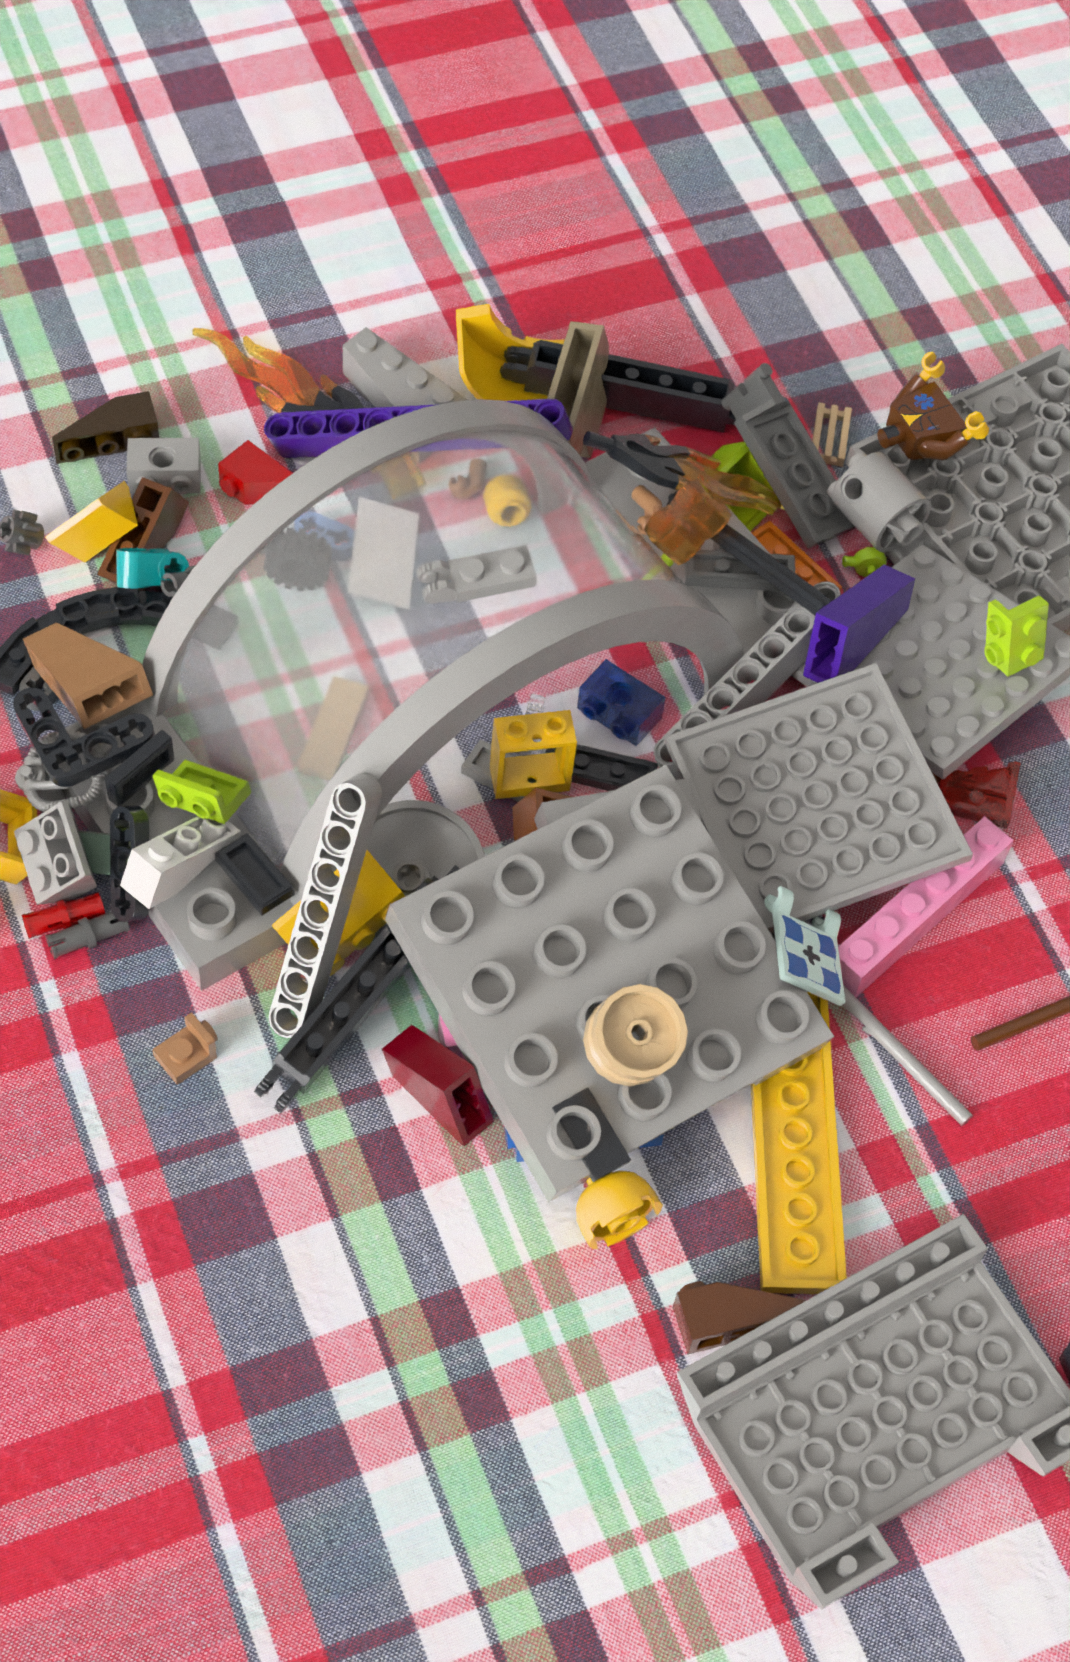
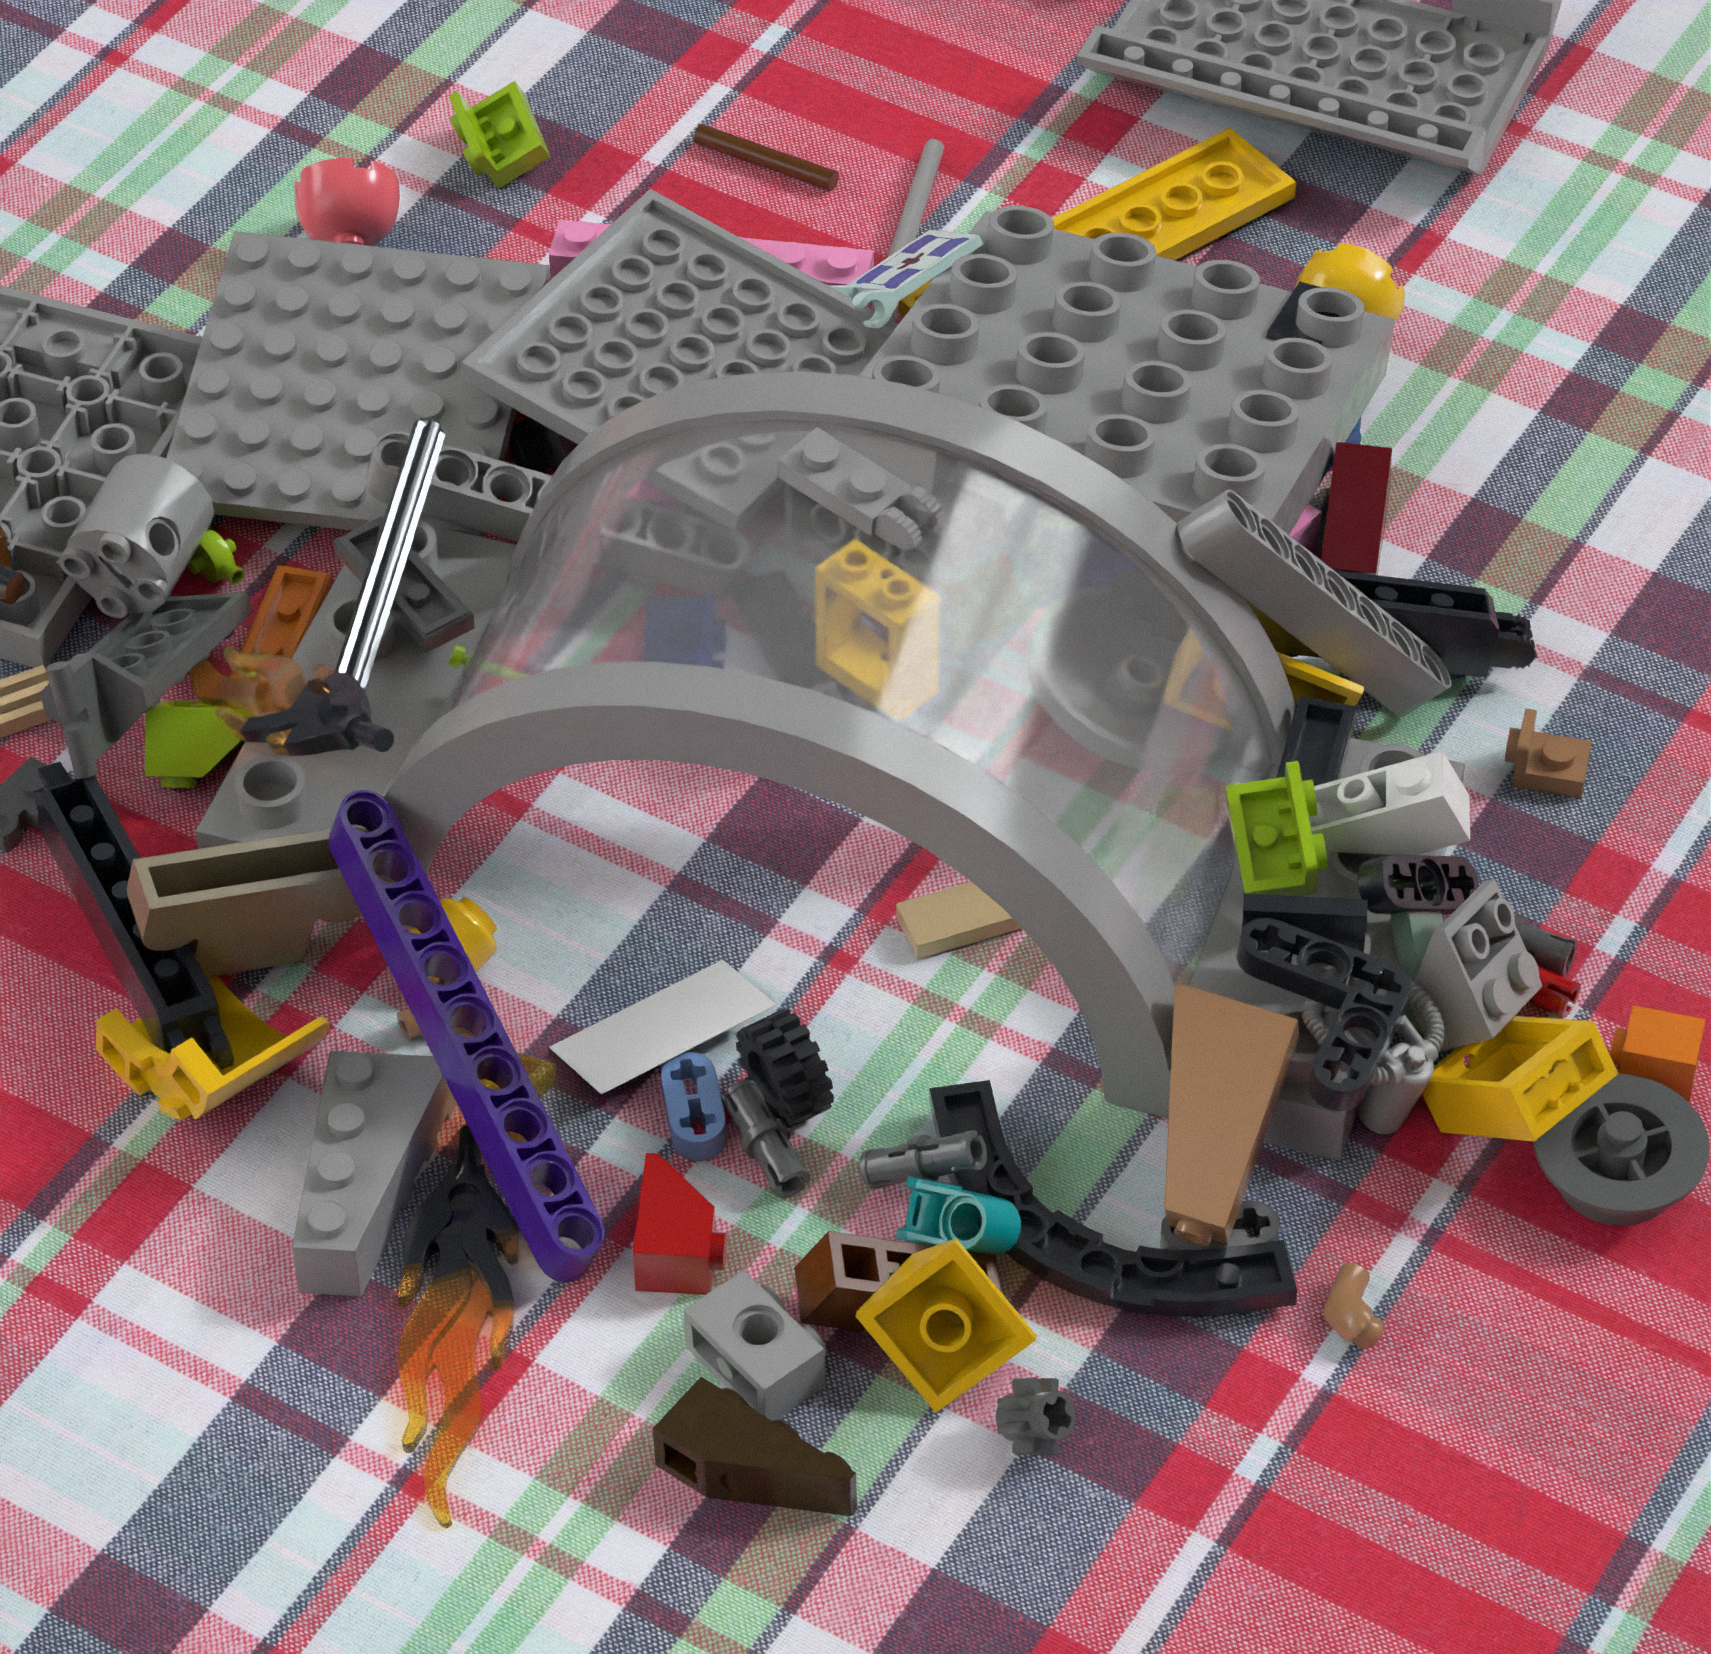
camera: 120 degrees left, 10 degrees down
tan wheel [583,984,688,1086] -> none
medium nougat arm [632,485,663,536] -> none
clear orange brick [643,479,732,565] -> none
reddish brown slope [673,1281,807,1355] -> none
dark purple slope [803,565,916,683] -> none
lime bracket [984,595,1049,677] -> none

